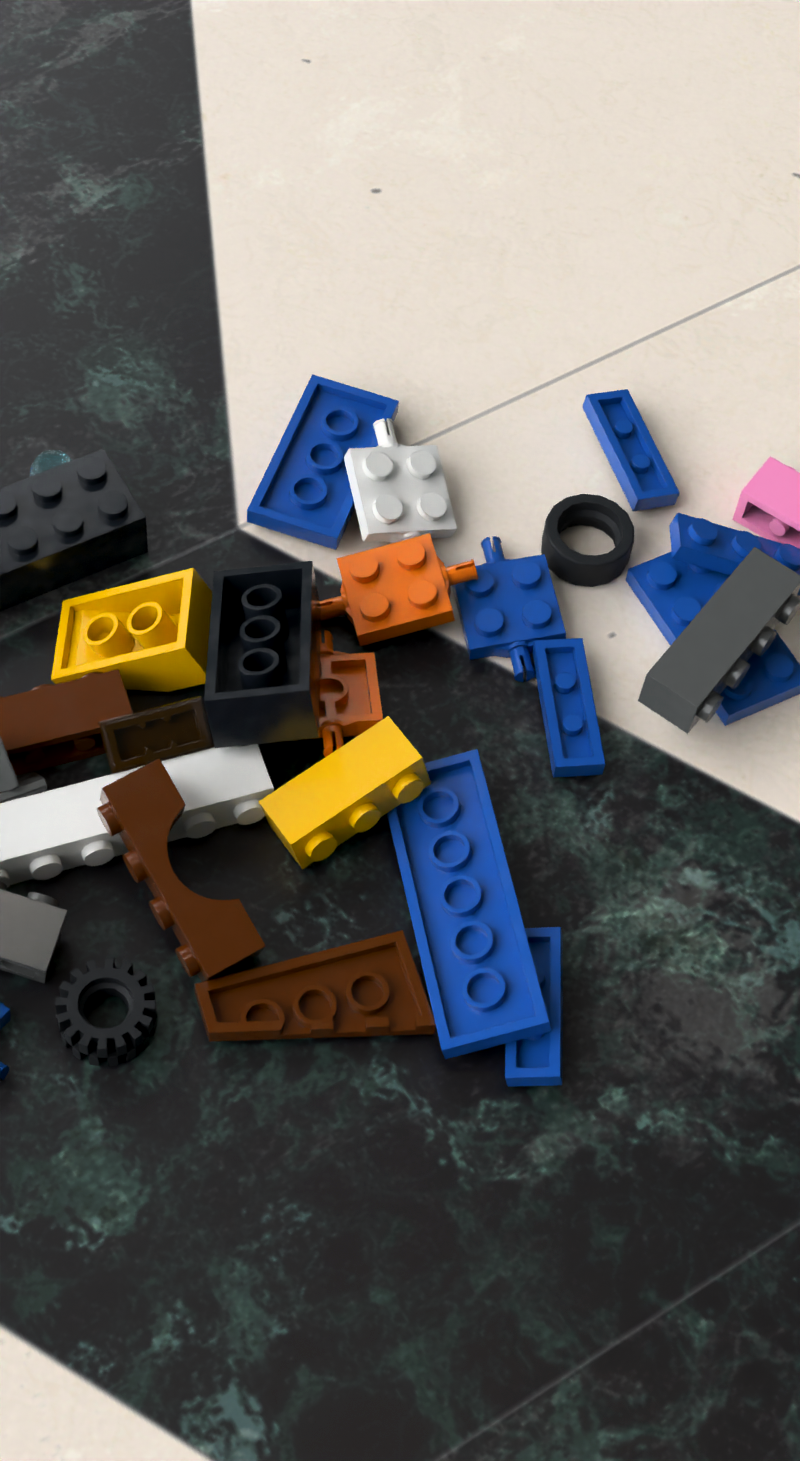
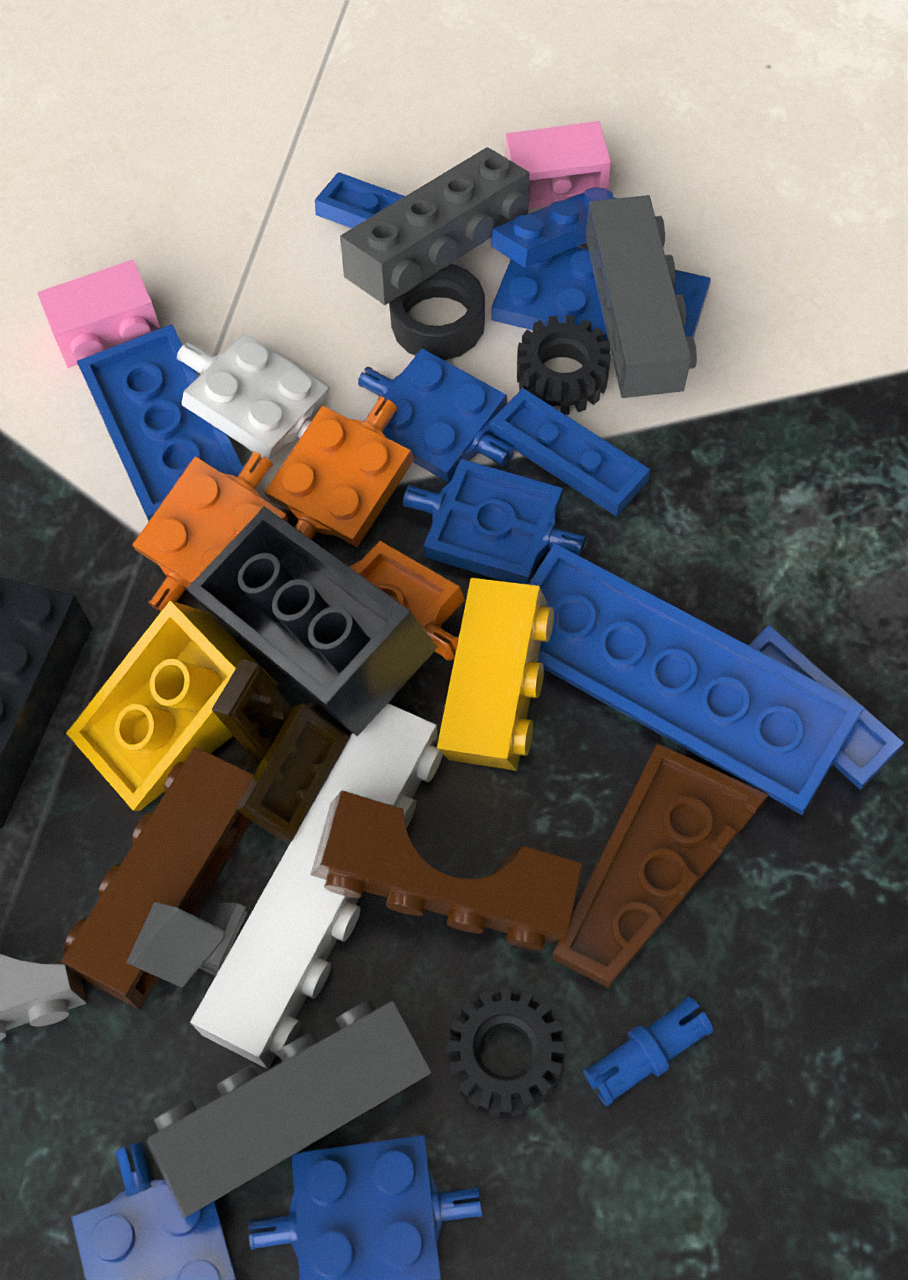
camera: 35 degrees left, 5 degrees up
none -> bright pink brick [37,260,160,368]
none -> orange plate [132,451,288,611]
none -> dark brown plate [211,659,293,765]
none -> dark grey brick [340,147,530,305]
none -> blue plate [403,459,586,585]
none -> black tyre [517,315,611,415]
none -> blue pin [583,996,713,1106]

